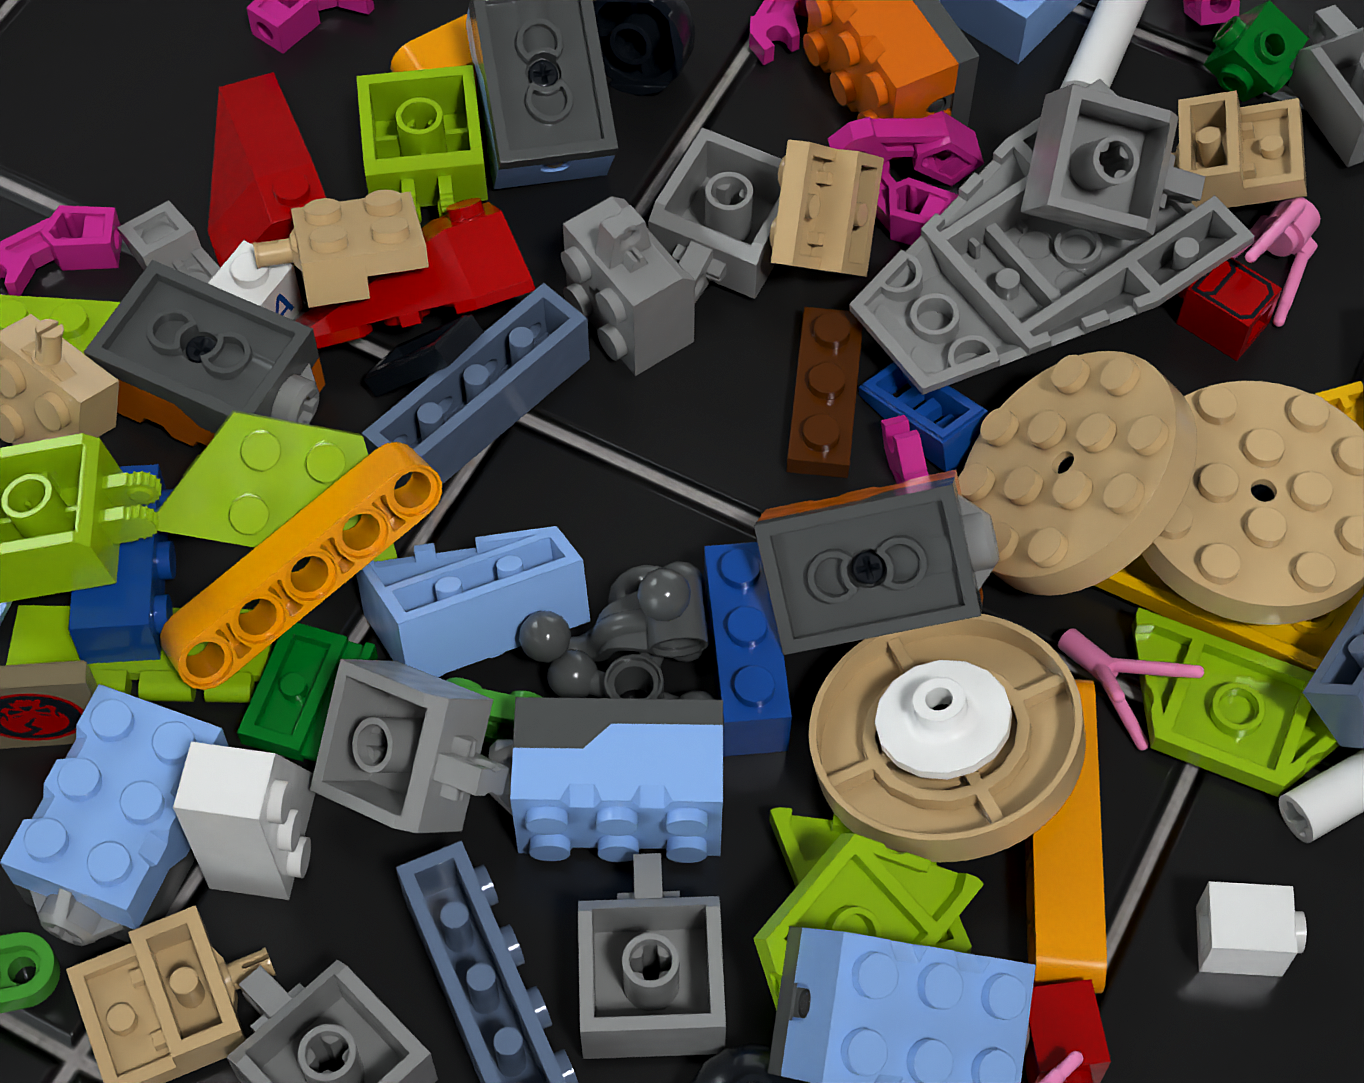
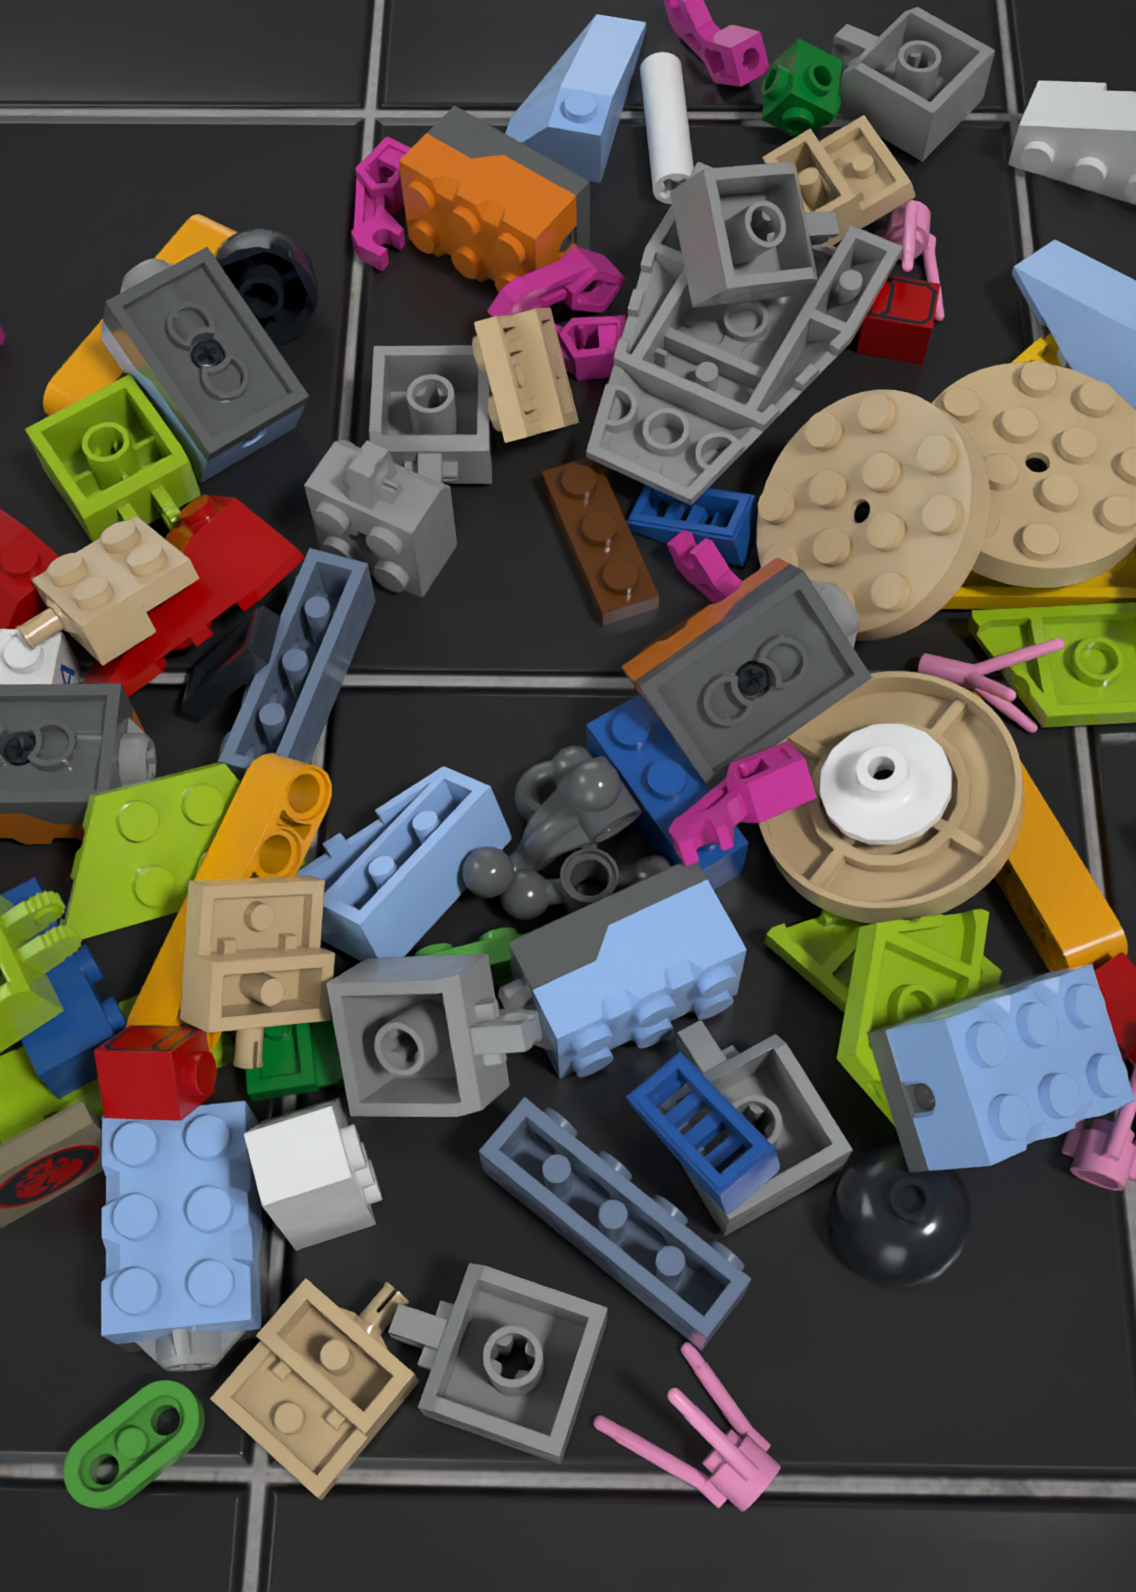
camera: 25 degrees left, 5 degrees up
none -> red brick [94,1025,217,1121]
none -> tan plate [180,876,335,1069]
none -> blue slope [626,1052,780,1214]
none -> dark pink piece [669,741,817,866]

